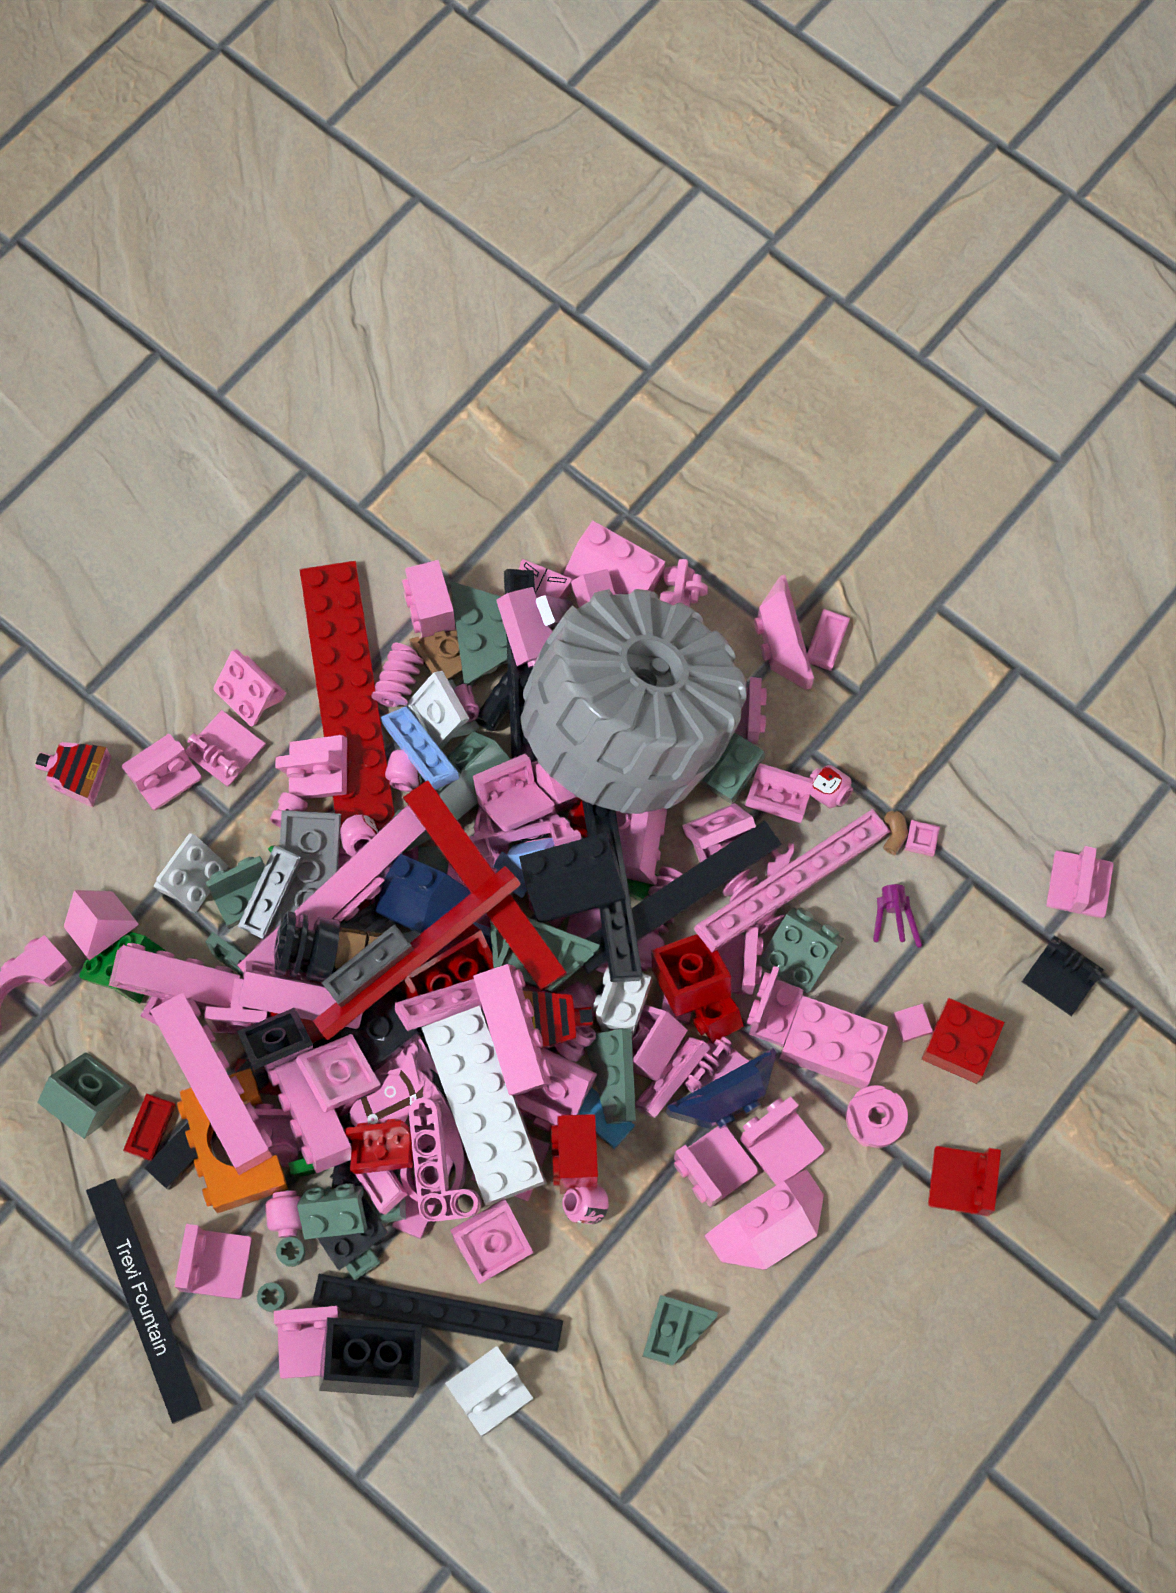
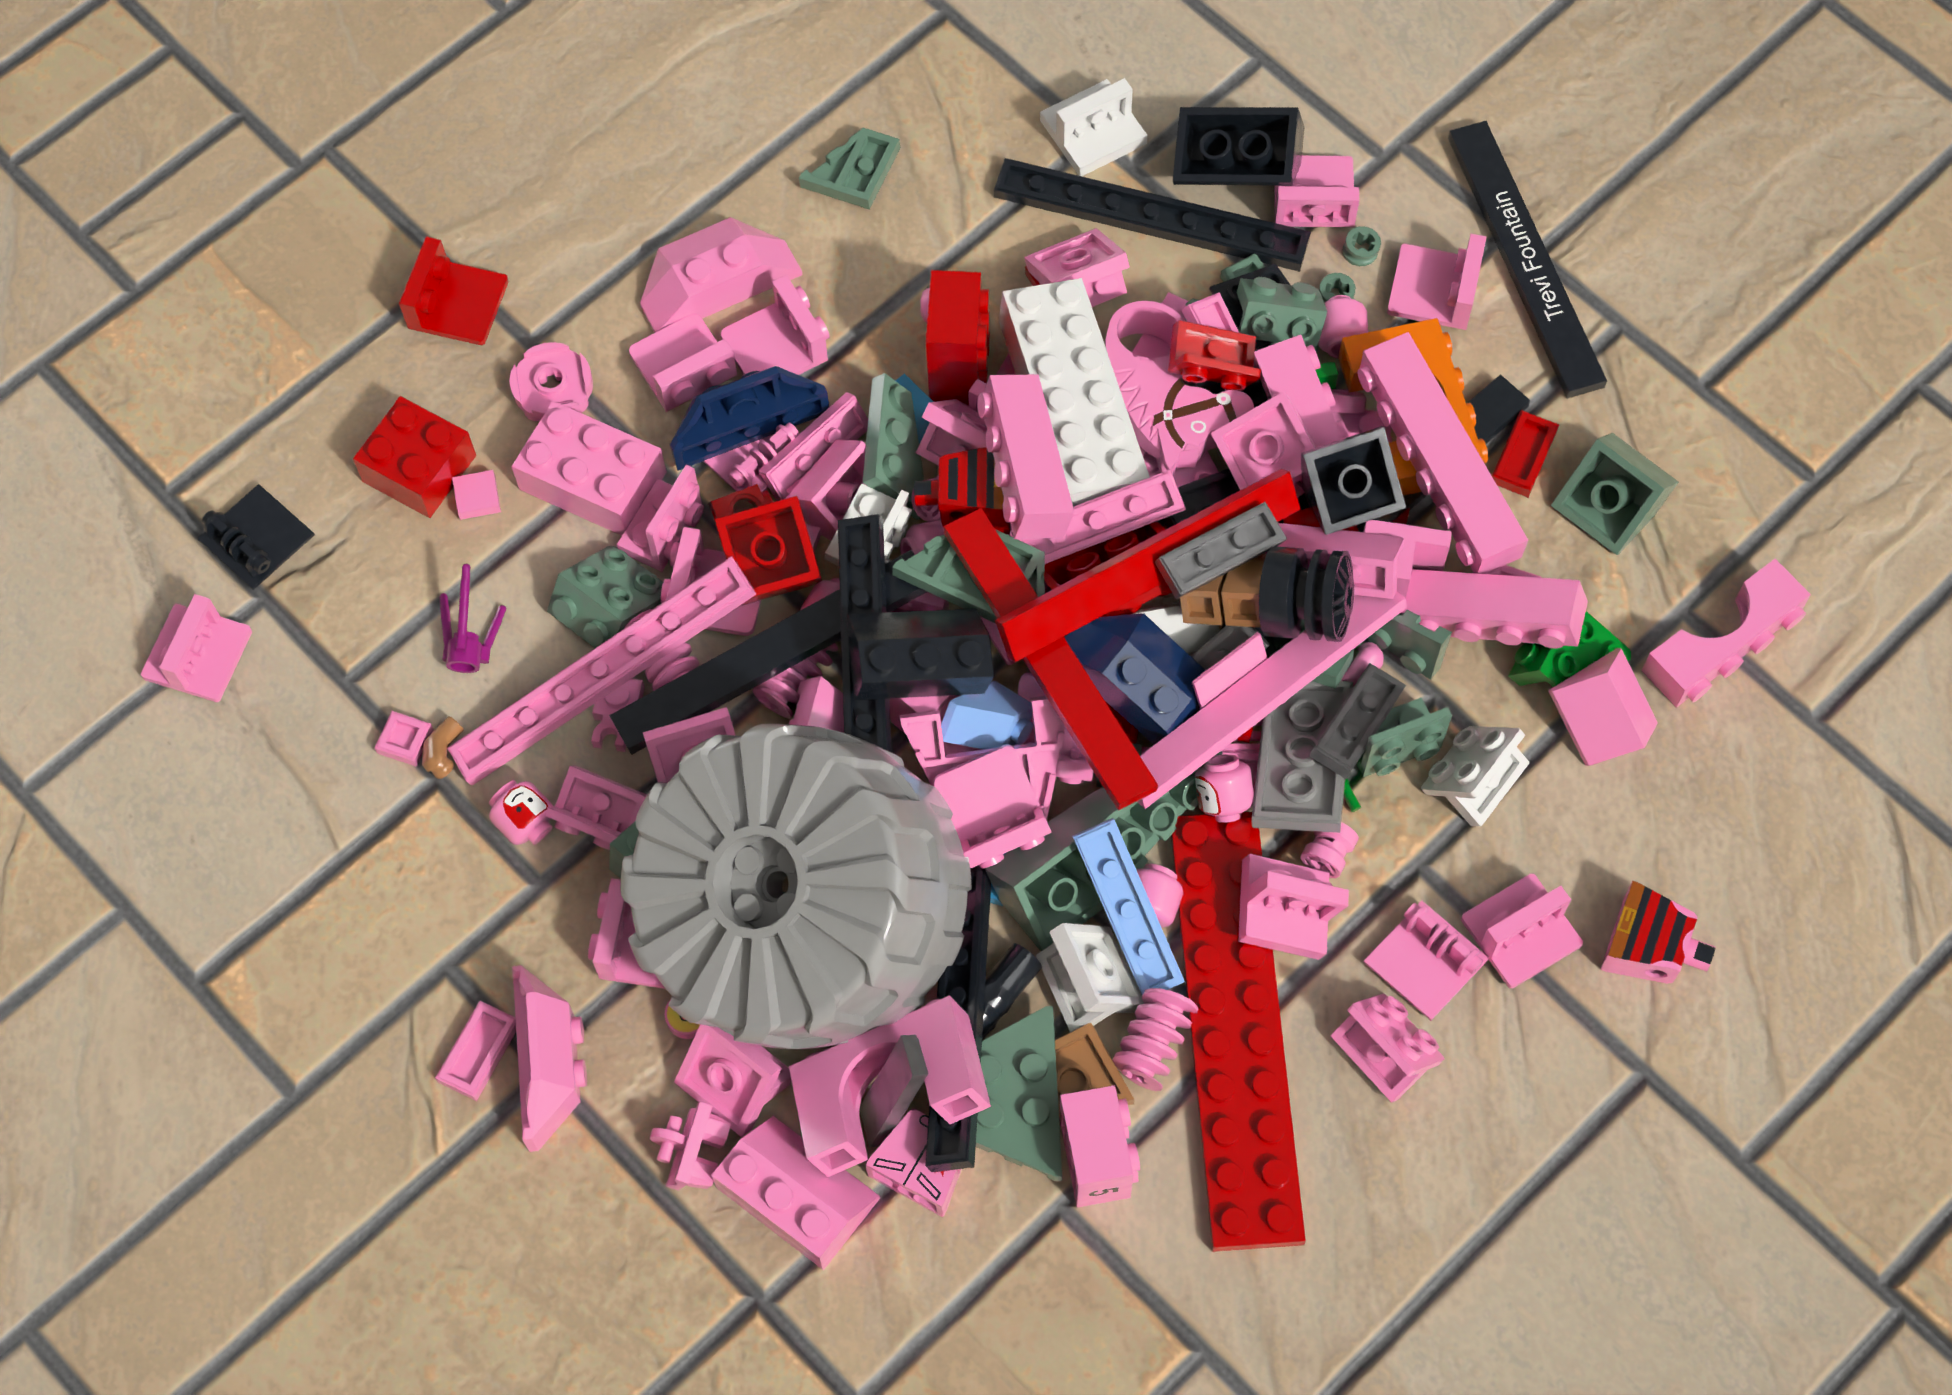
camera: 170 degrees left, 5 degrees down
bright pink beam [409,1098,482,1222] -> none
bright pink pin [454,684,480,722] -> none

